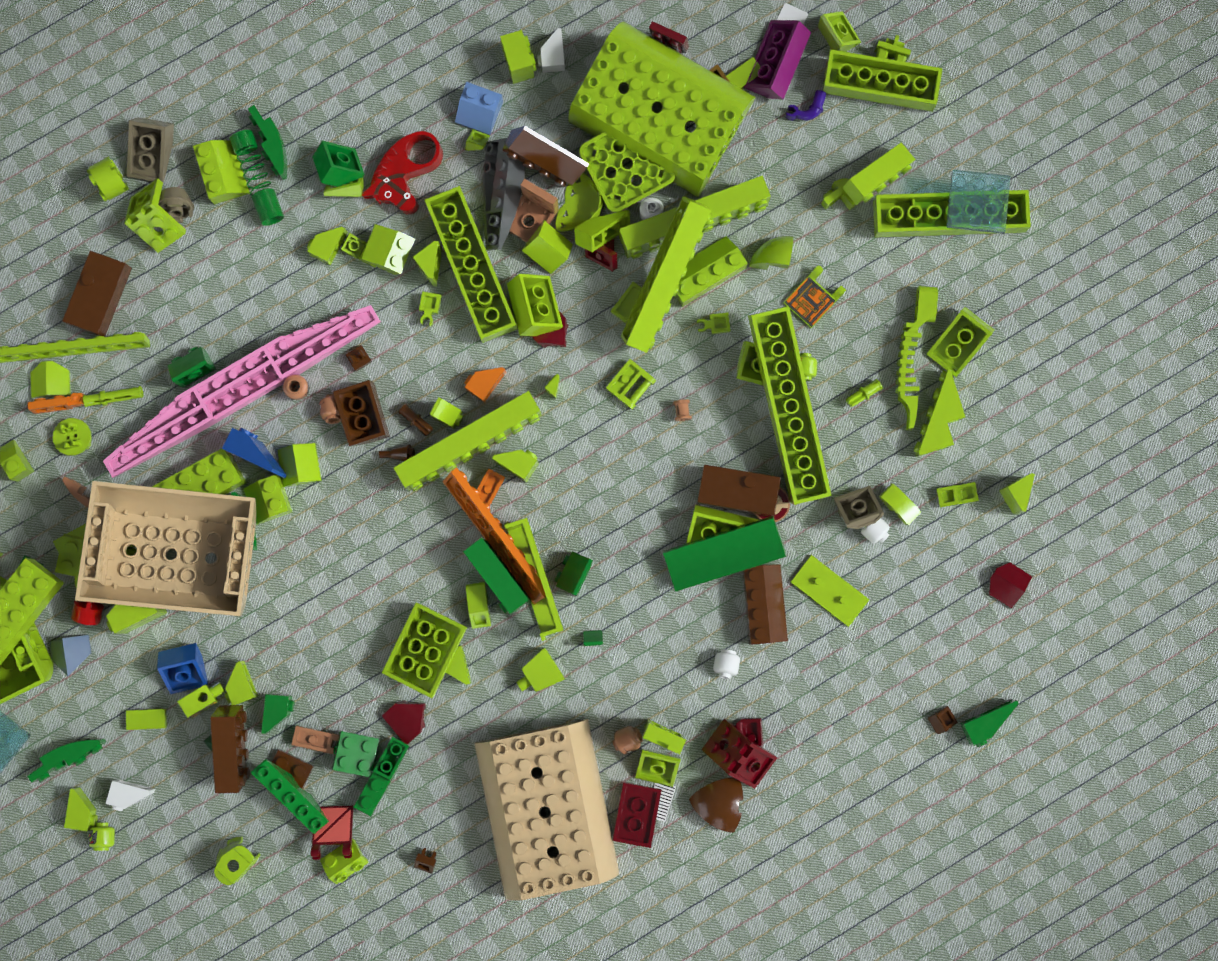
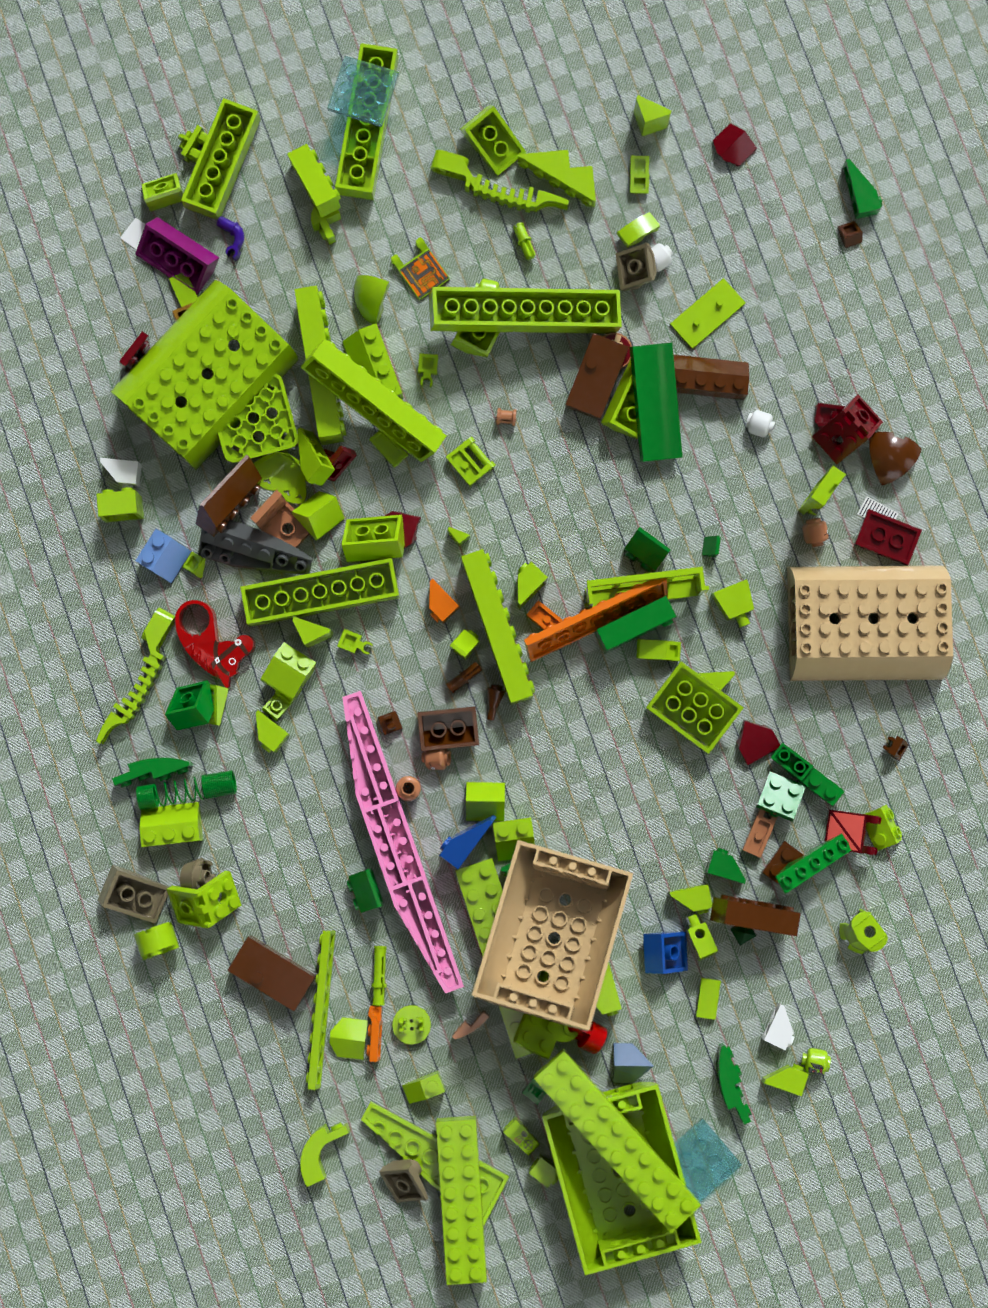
camera: 80 degrees left, 0 degrees up
lime slope [635,748,681,787] -> none
white head [640,197,664,220] -> none
none -> lime piece [96,607,175,745]

